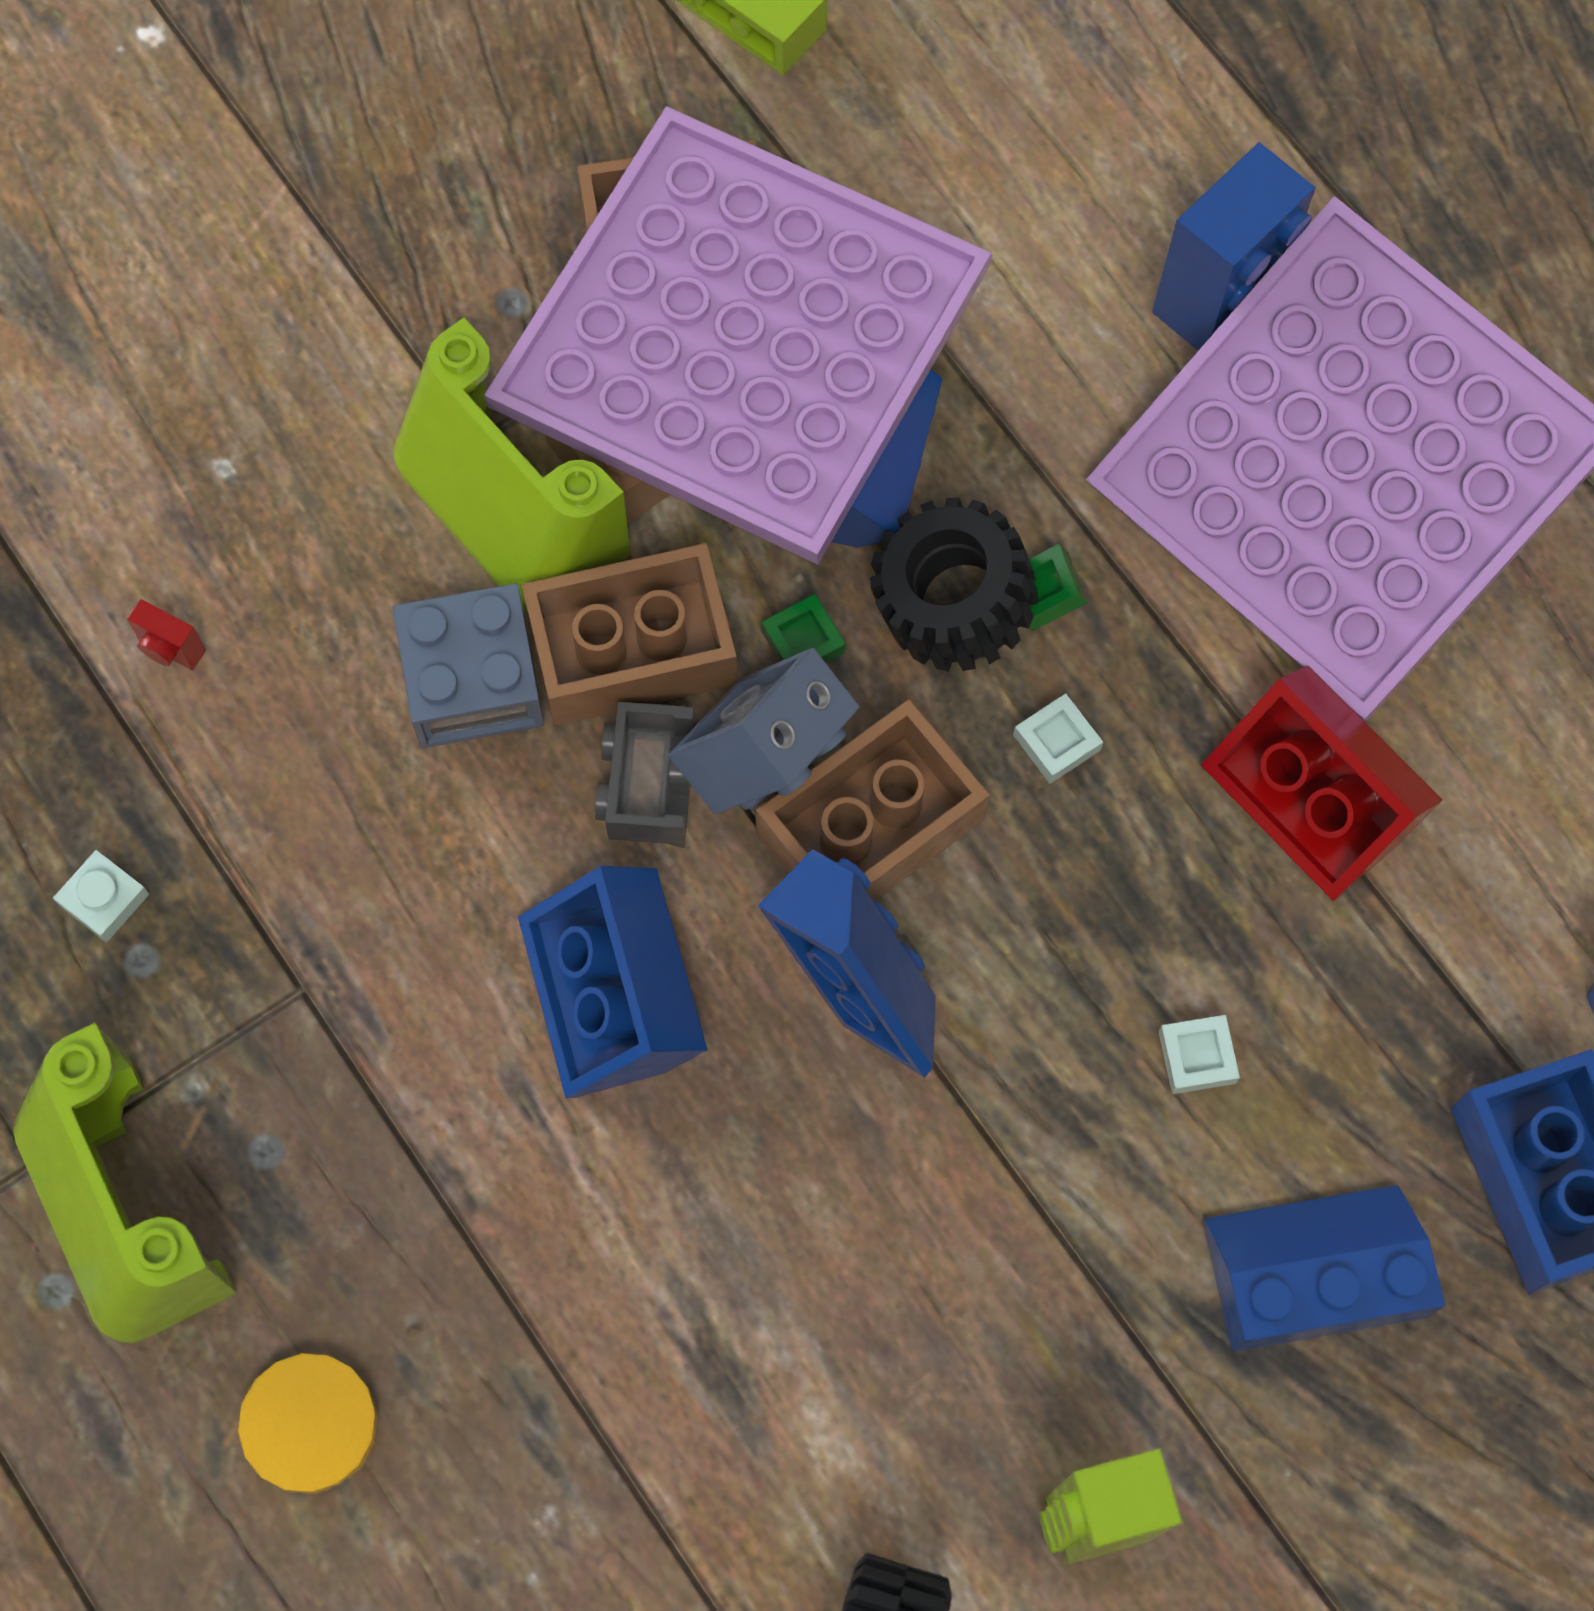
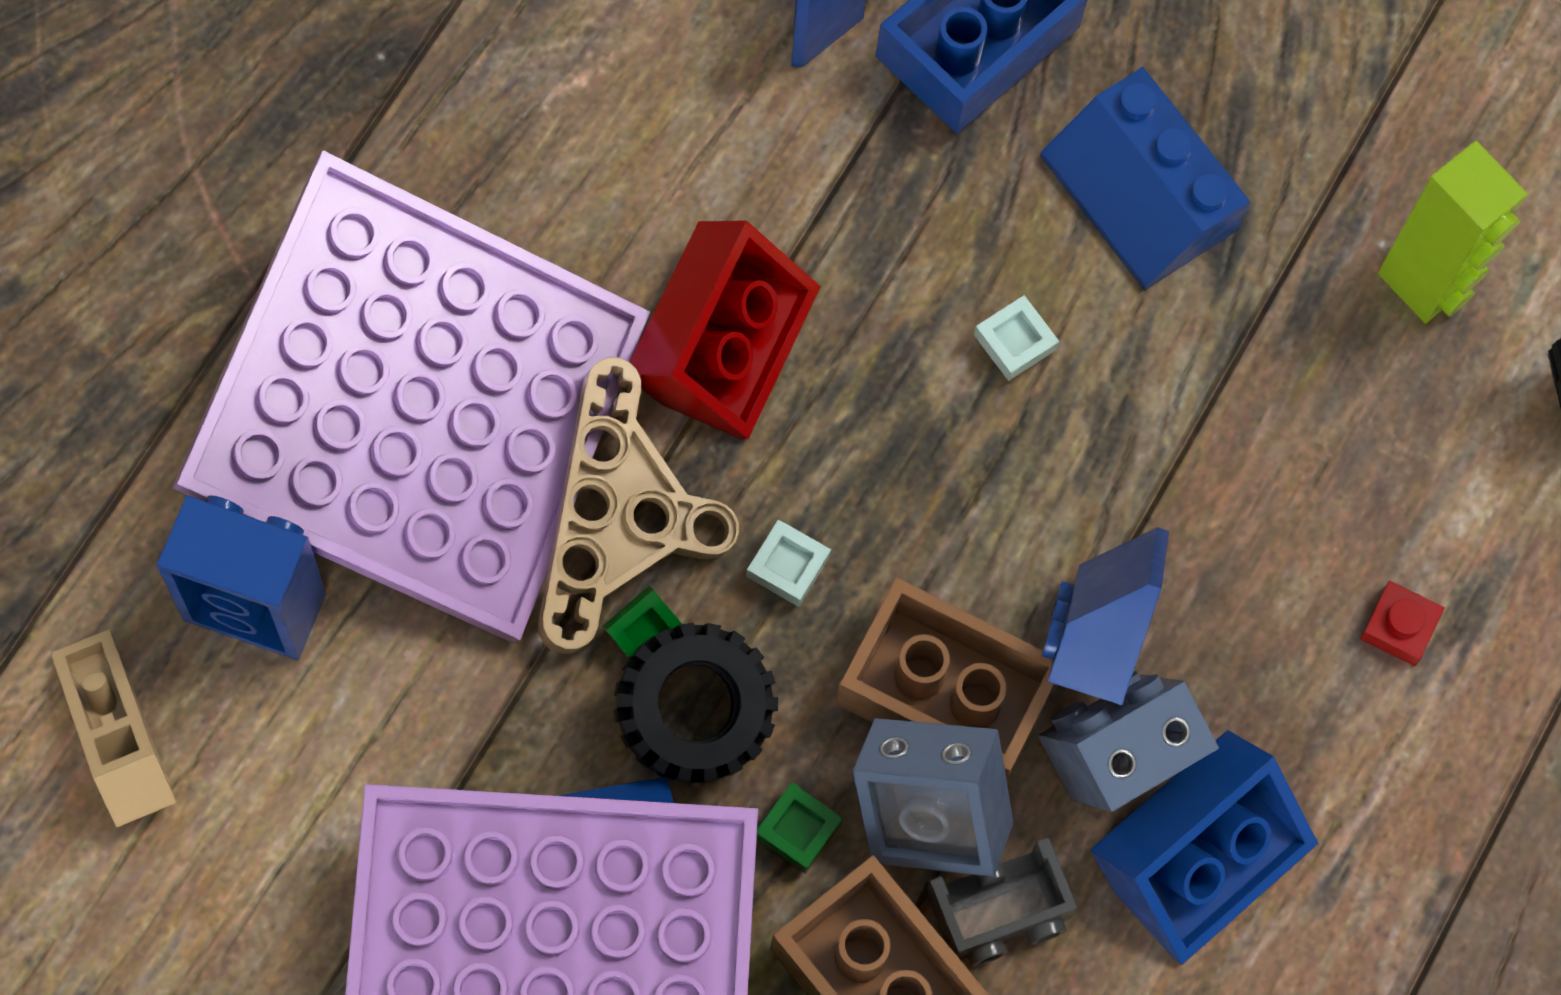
camera: 120 degrees left, 0 degrees up
none -> tan slope [51,629,177,827]
none -> tan beam [538,357,739,654]
none -> sand blue piece [1038,671,1219,812]
none -> red plate [1360,580,1445,666]

